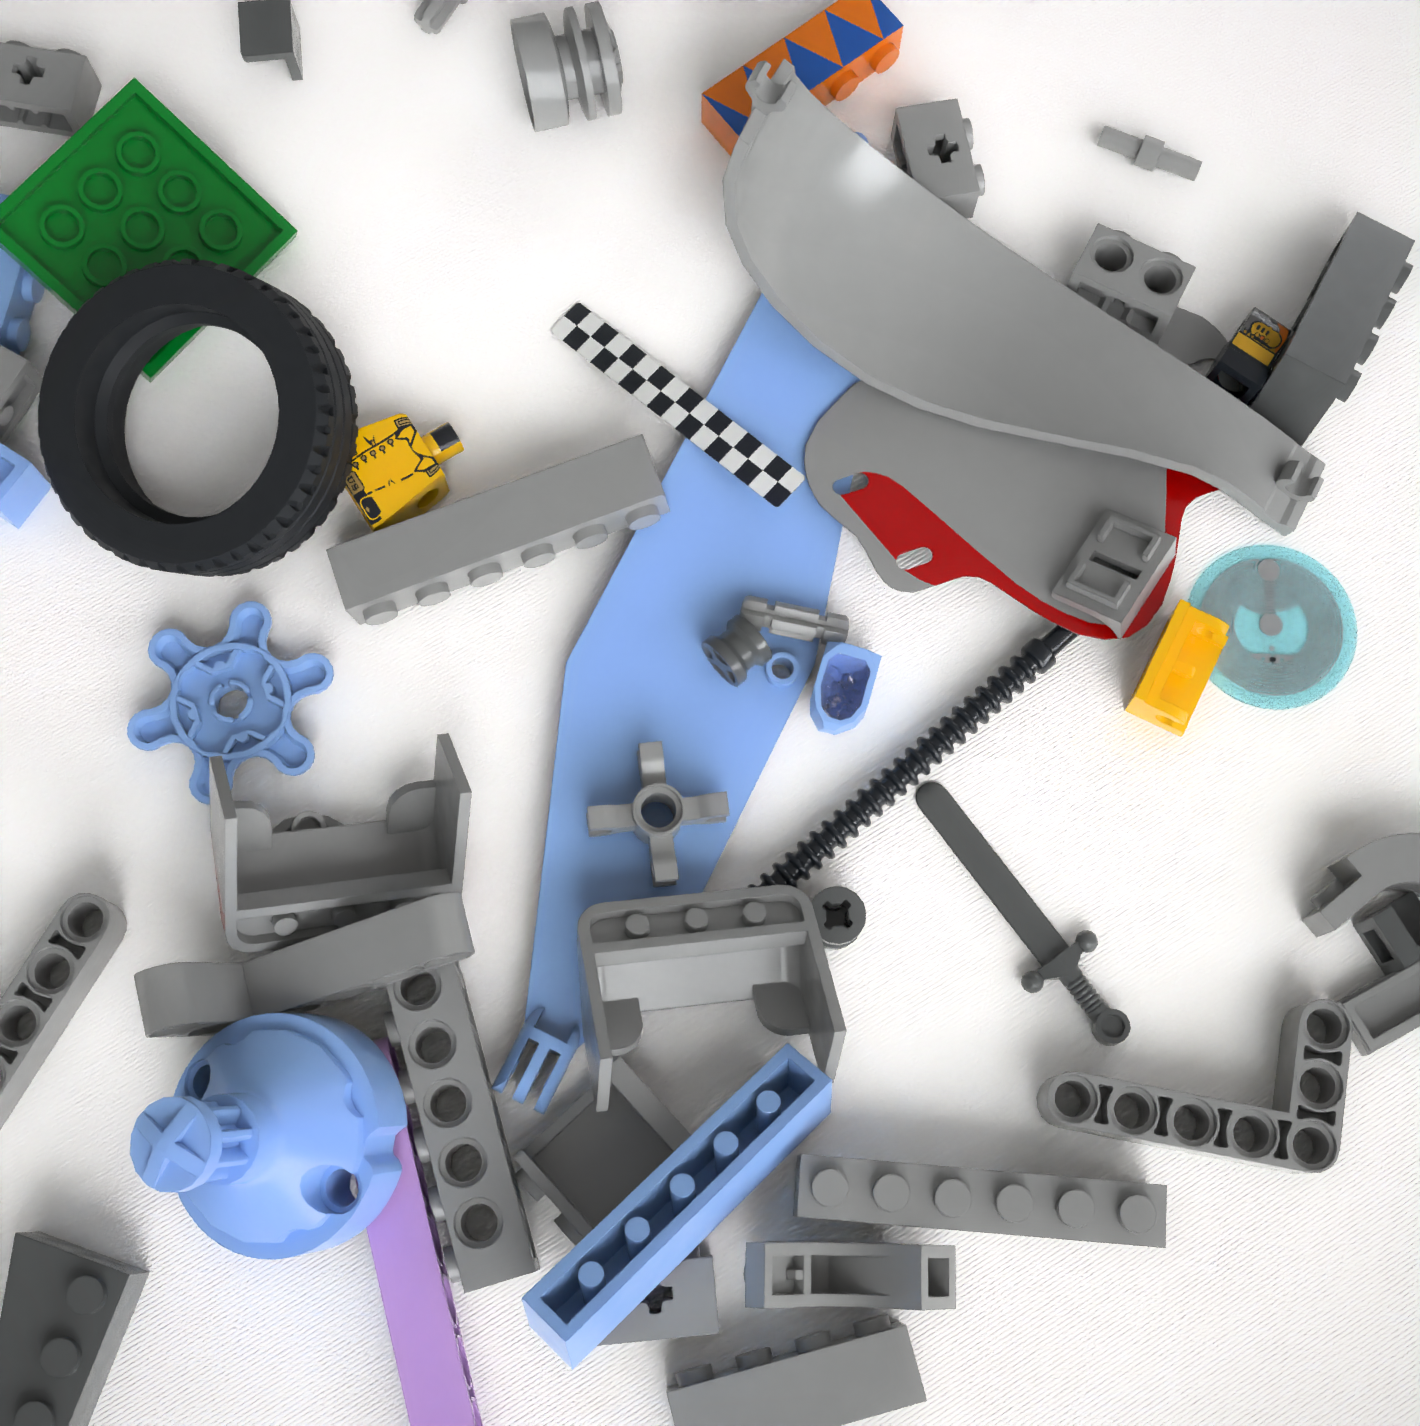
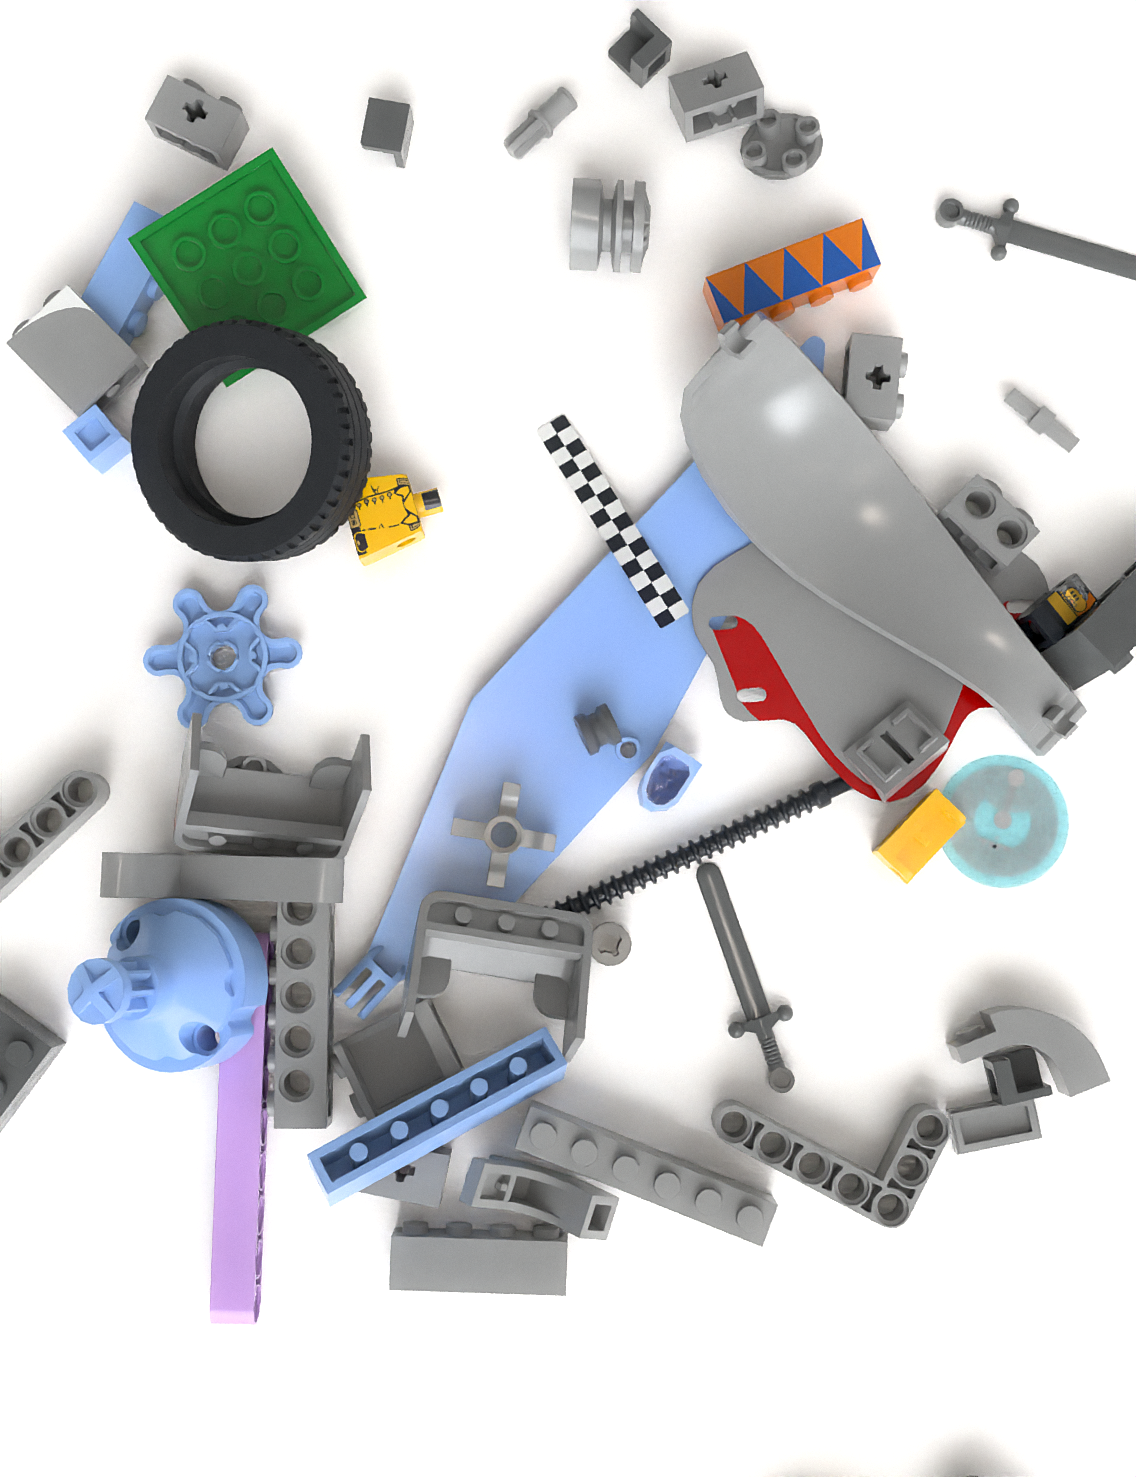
camera: 20 degrees right, 10 degrees up
light grey brick [326,434,670,626] -> none
light grey axle [740,595,849,645] -> none

